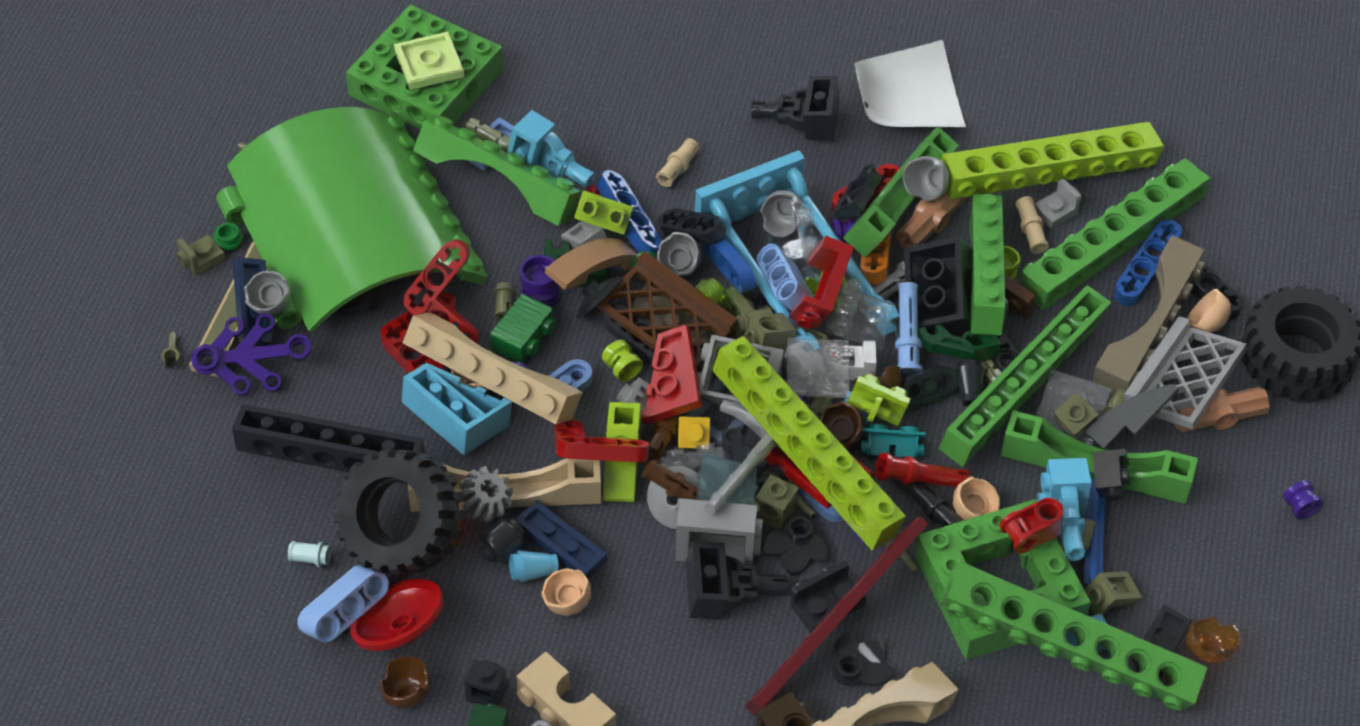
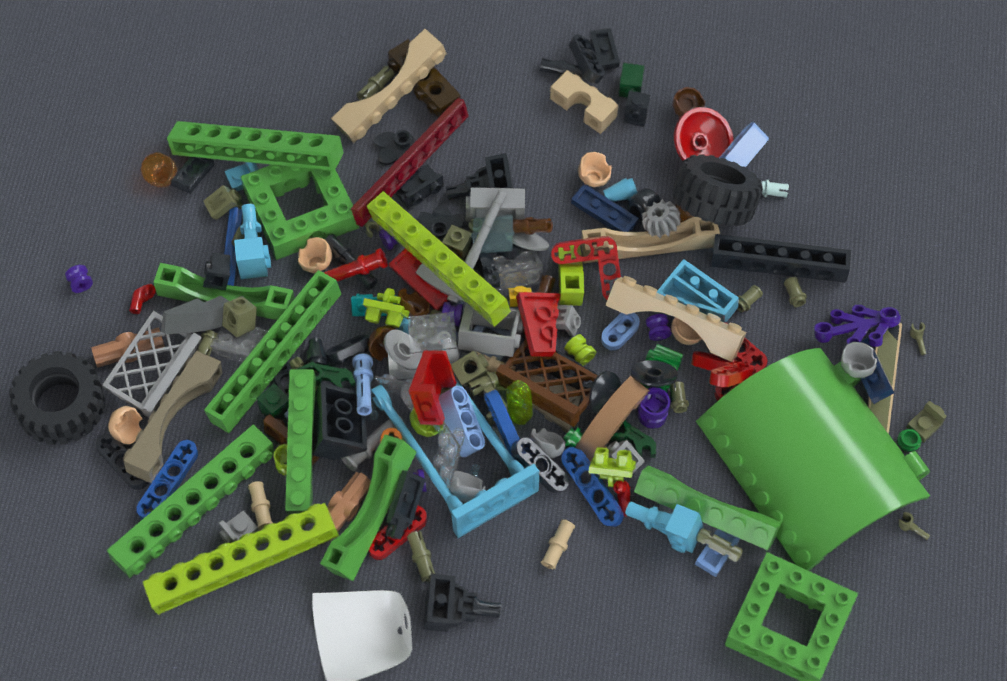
camera: 175 degrees right, 10 degrees up
yellowish green tile [394,32,464,90] -> none
light grey hair [903,156,950,201] -> none
red piece [999,498,1064,554] -> none
none -> red arm [129,284,156,314]
none -> dark green brick [257,384,289,420]
none -> light grey dish [384,330,422,370]
none -> olive pin [407,531,436,582]
none -> black dish [631,360,678,388]
none -> olive pin [737,285,763,312]
none -> olive pin [784,277,807,307]

